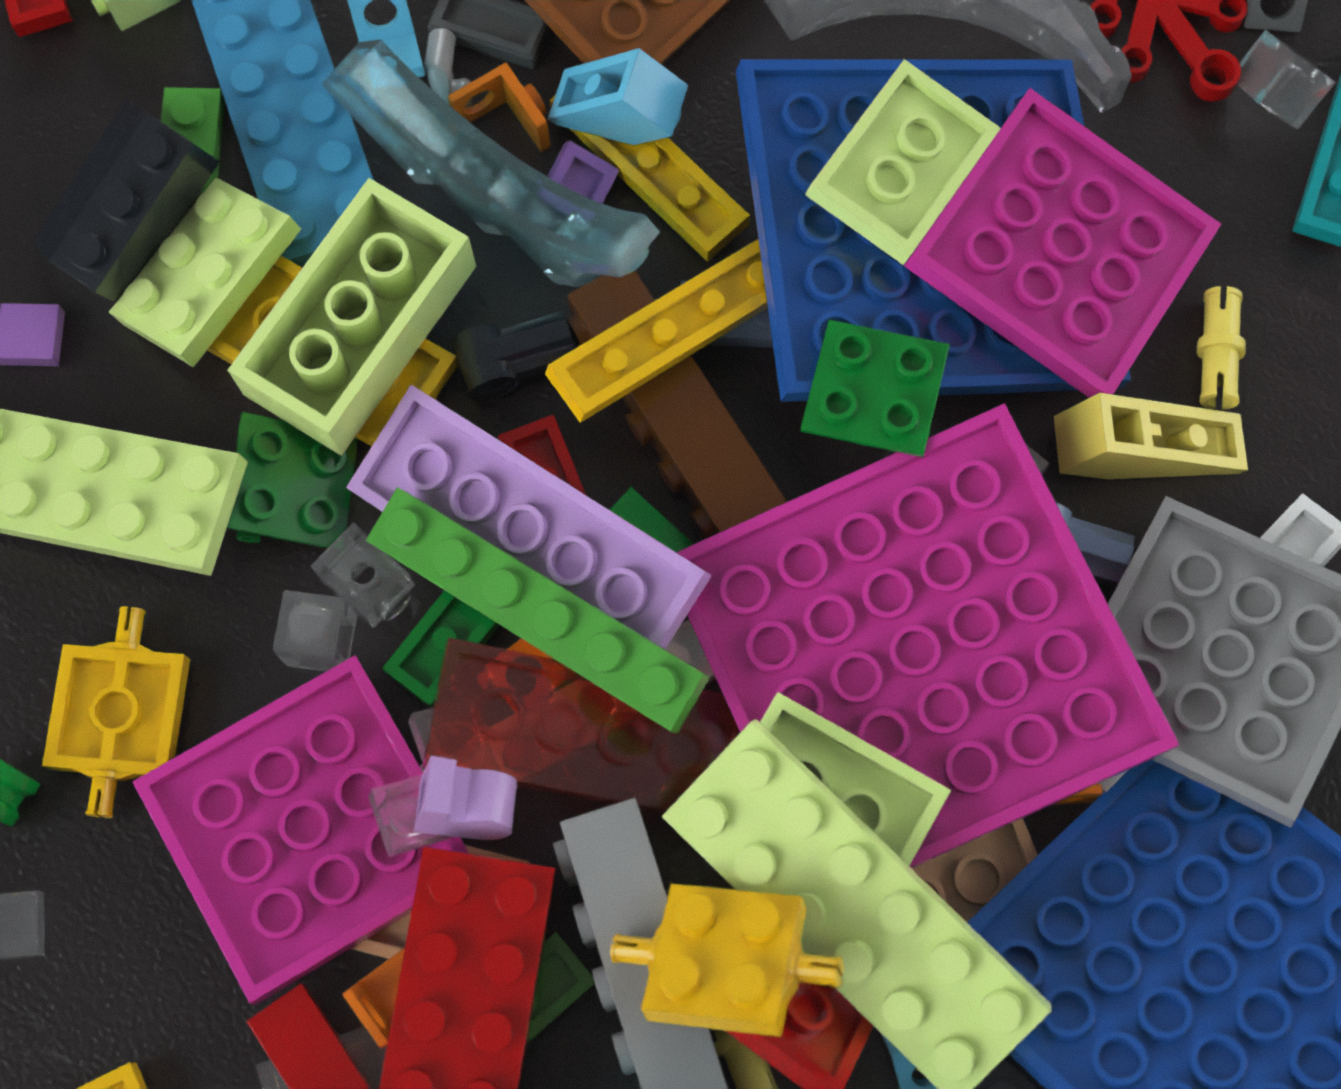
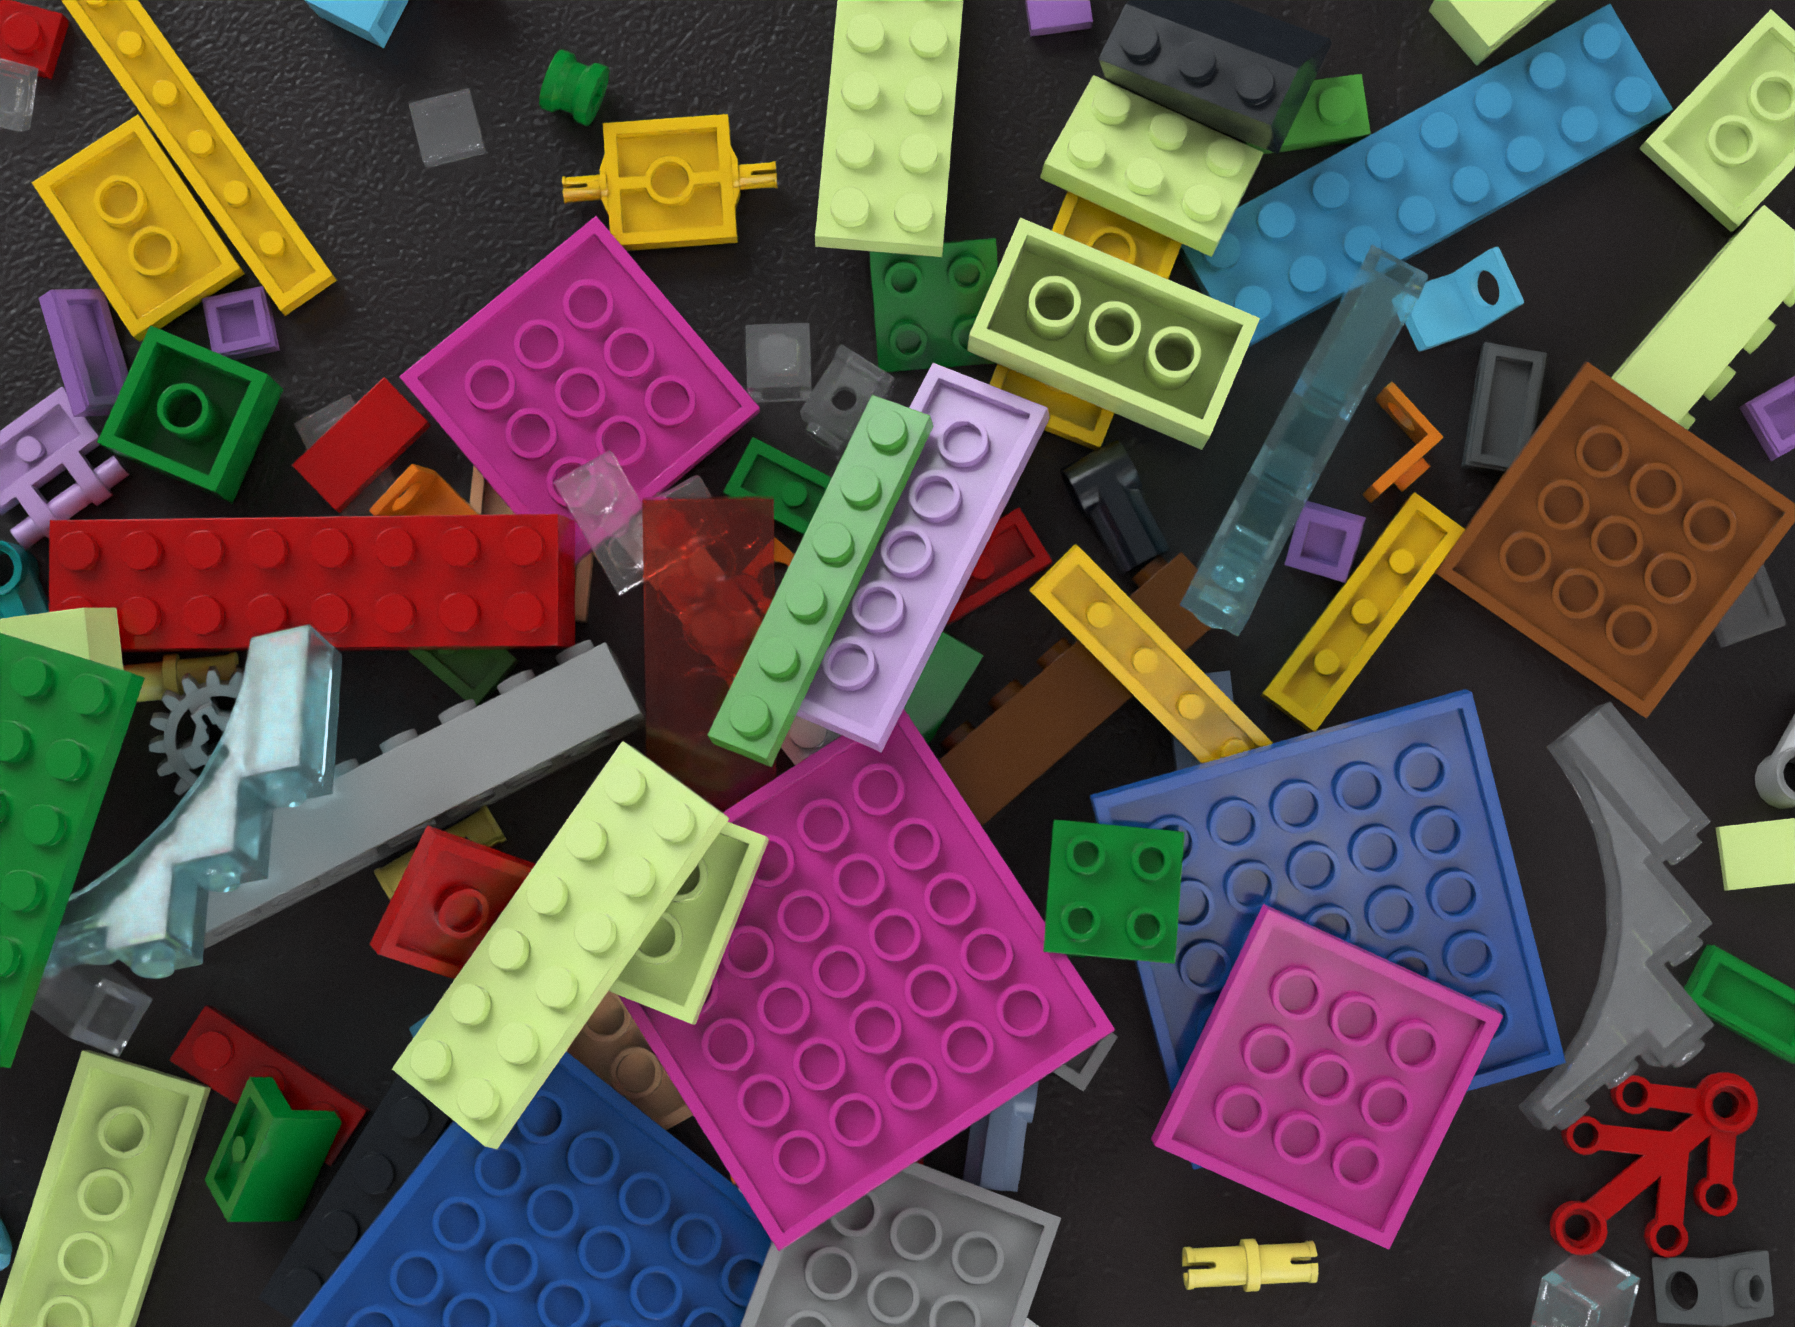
camera: 75 degrees right, 10 degrees up
lavender leg [414,756,517,840] -> none
light grey arm [424,28,473,112] -> none
medium azure slope [548,48,688,145] -> none
yellow plate [610,884,844,1037] -> none
yellowish green plate [805,59,1001,265] -> none
light yellow slope [1054,393,1248,479] -> none

